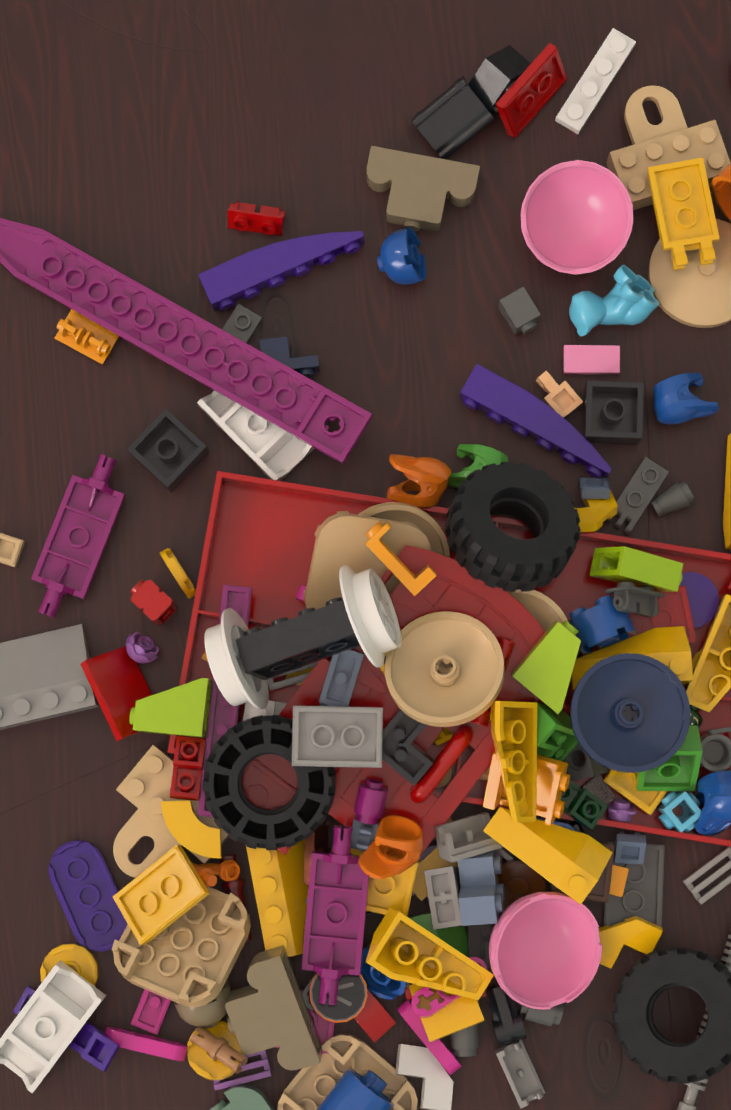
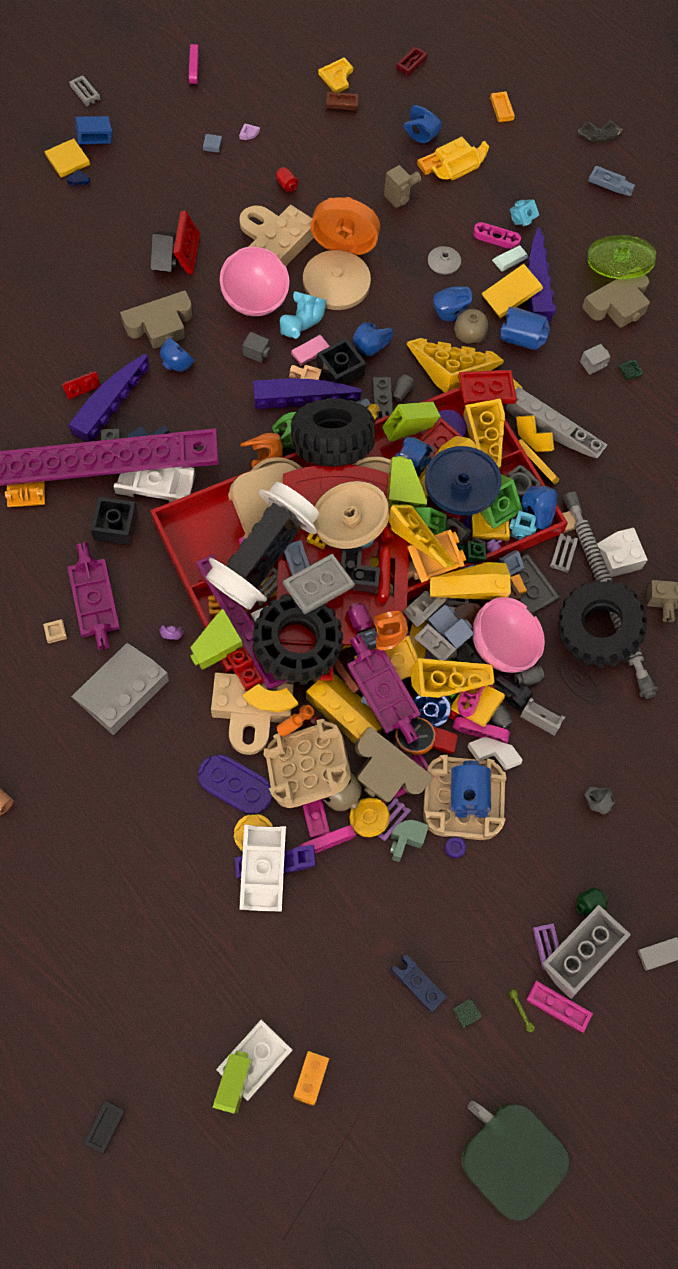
camera: 45 degrees left, 15 degrees down
red tile [80,646,152,741] -> none
yellow tile [113,845,210,945] -> none
red brick [131,579,178,626] -> none
yellow tile [160,548,196,599] -> none
medium nougat pin [190,1026,248,1074] -> none
light orange panel [365,521,437,596] -> none
black piece [412,76,496,159] -> none
white plate [555,28,636,135] -> none
yellow tile [598,916,663,969] -> none
dark grey hinge [606,582,665,618] -> none
yellow tile [646,157,720,271] -> none

